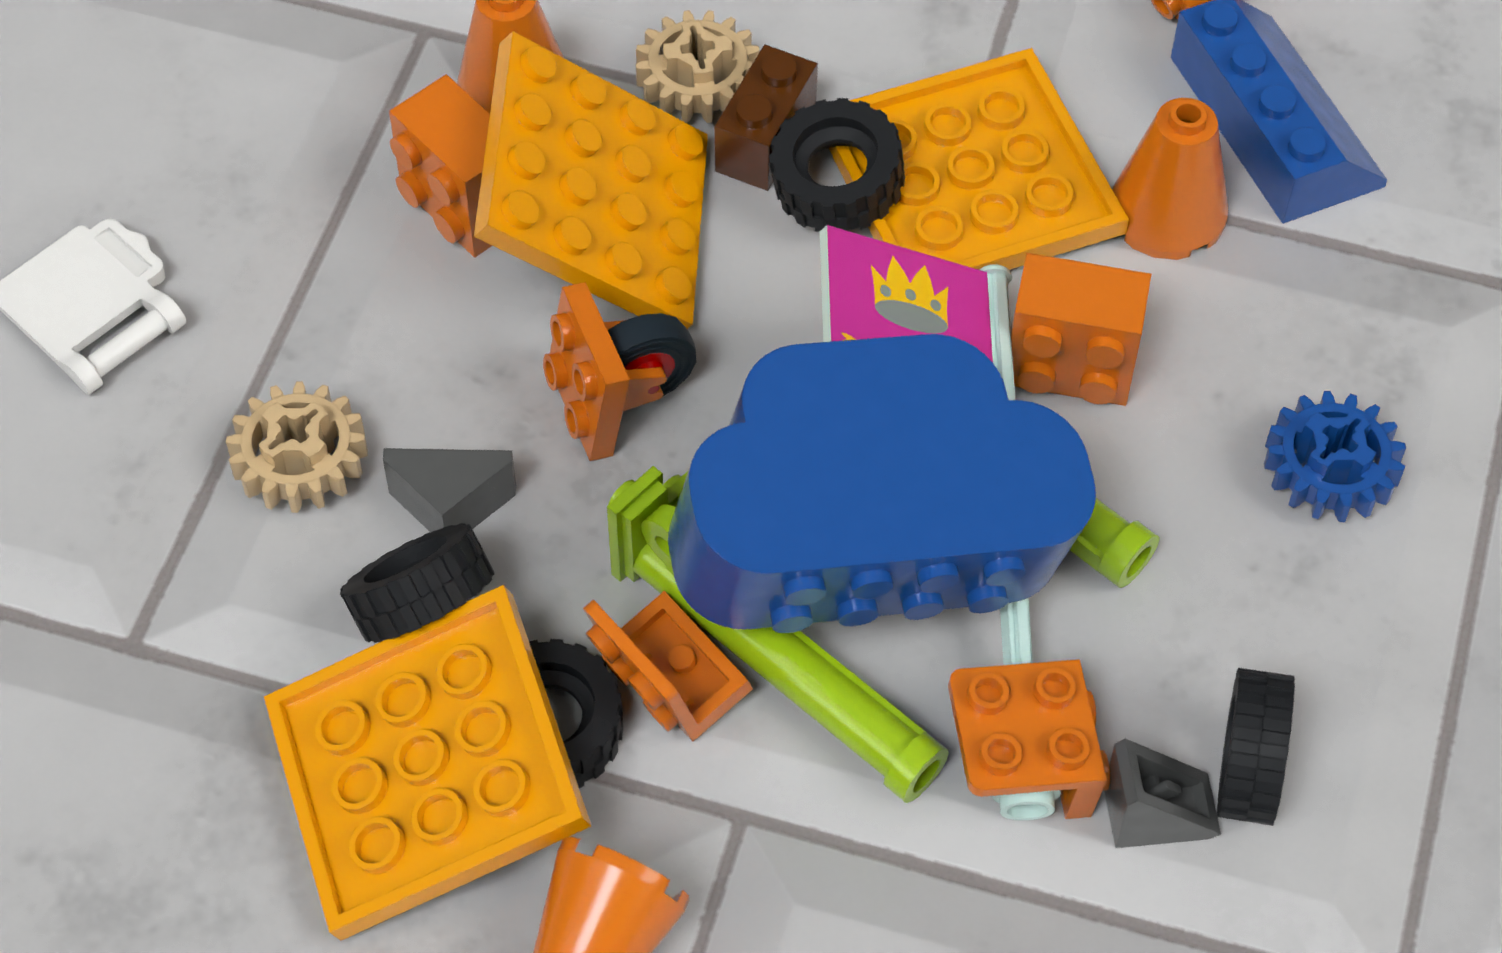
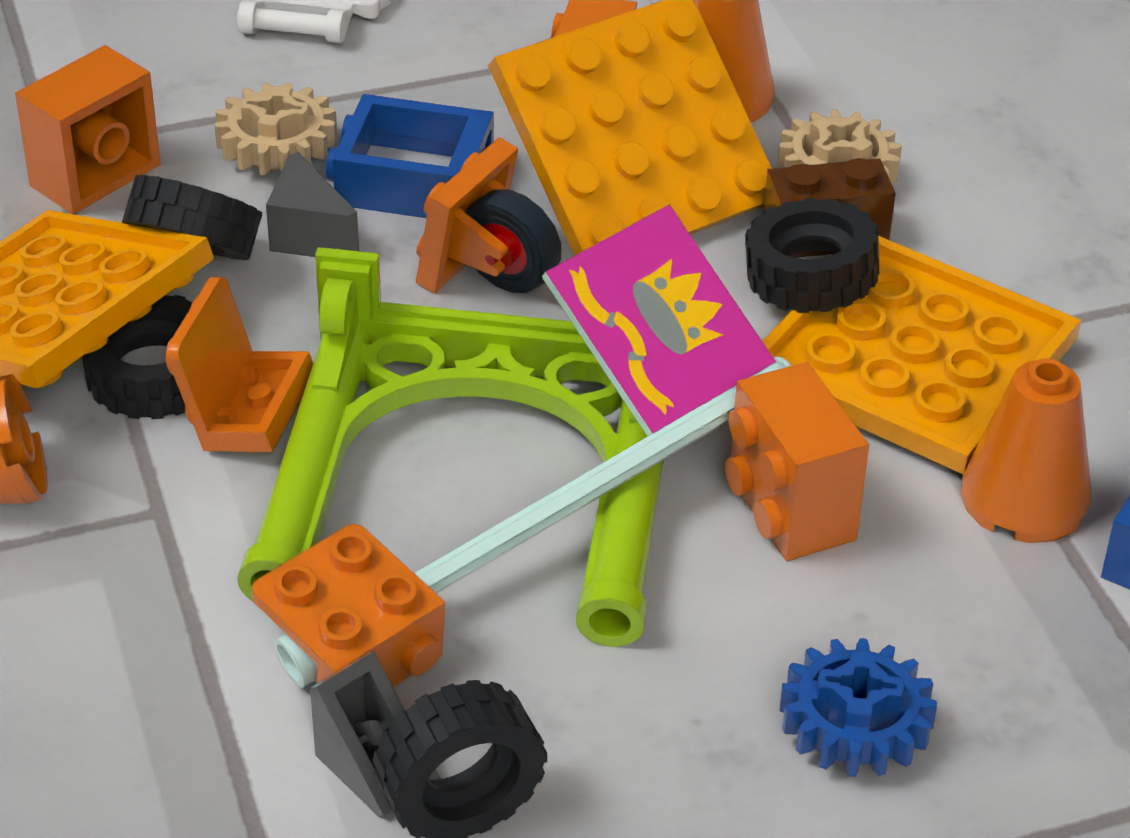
camera: 55 degrees right, 15 degrees down
blue brick [668,334,1096,633] -> none
none -> orange brick [15,45,161,214]
none -> blue window [326,94,494,218]

